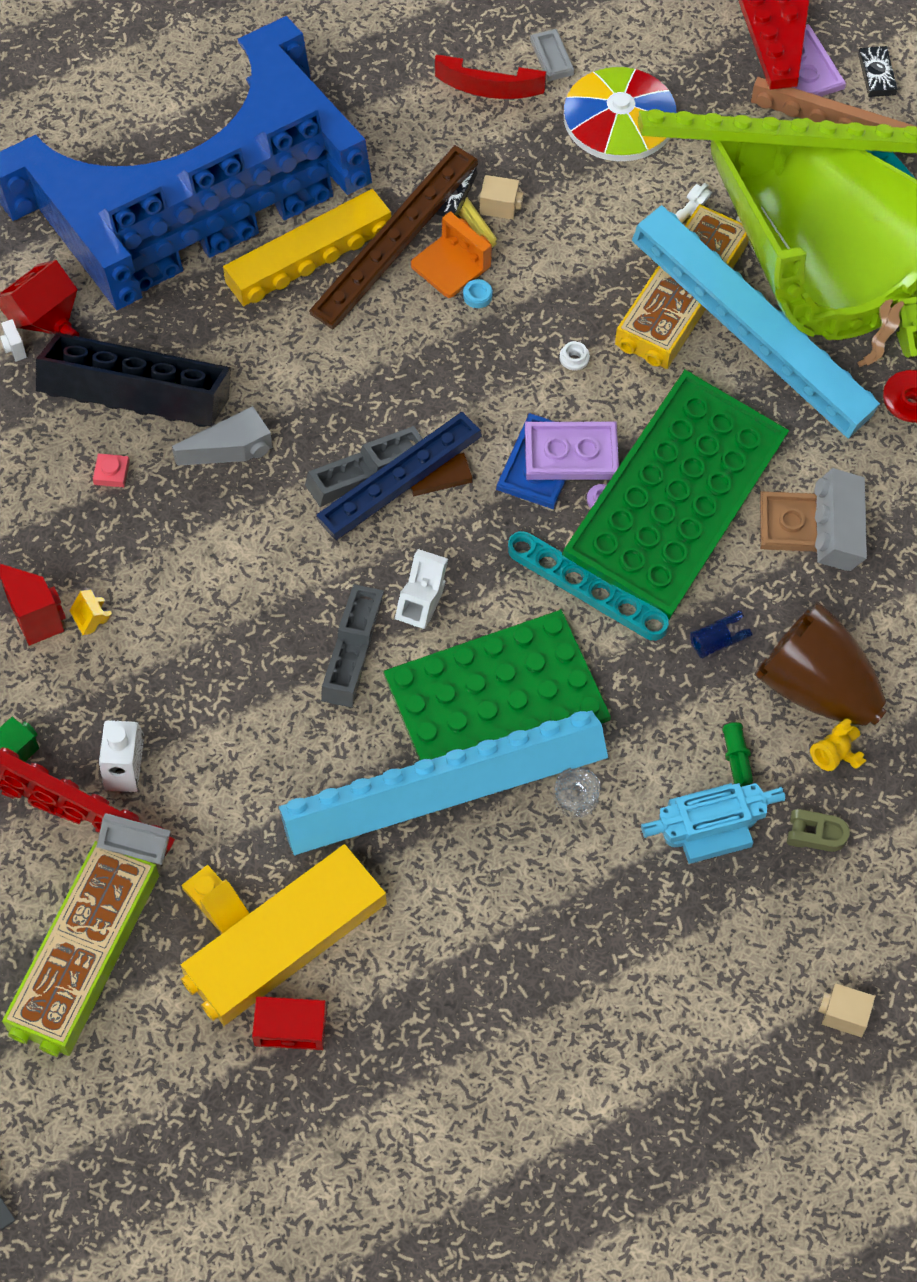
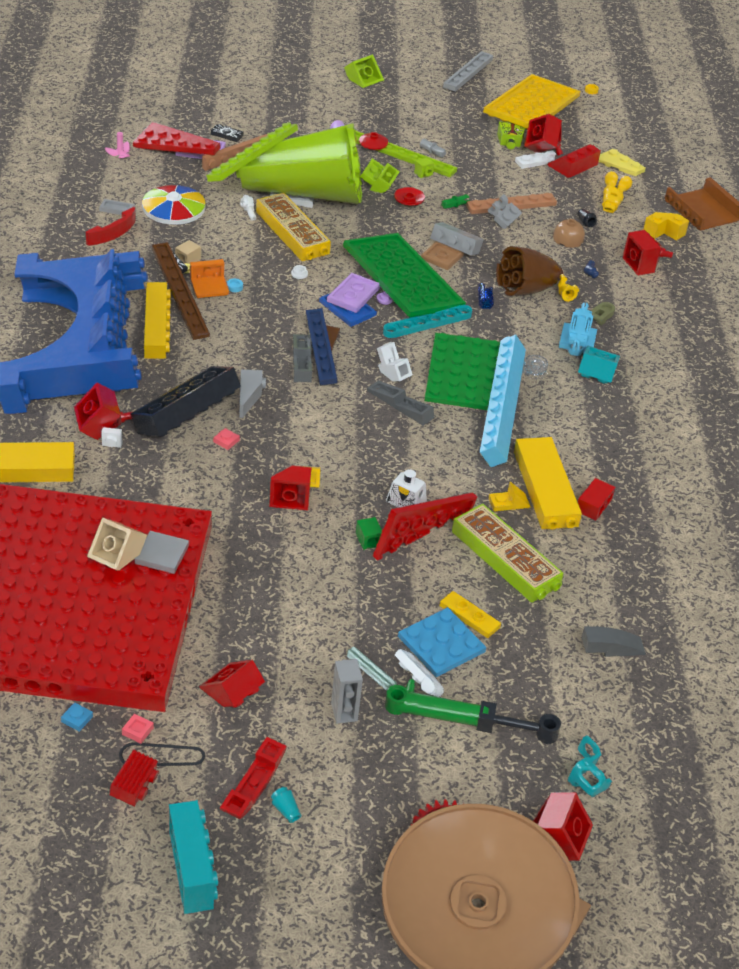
camera: 65 degrees left, 20 degrees down
light grey tile [97,813,171,865] -> none
medium azure brick [632,205,880,439] -> none
green axle [722,722,753,787] -> none
tan brick [818,983,875,1038] -> none
medium nougat hair [857,299,904,367] -> none
none -> teal slope [578,345,620,383]

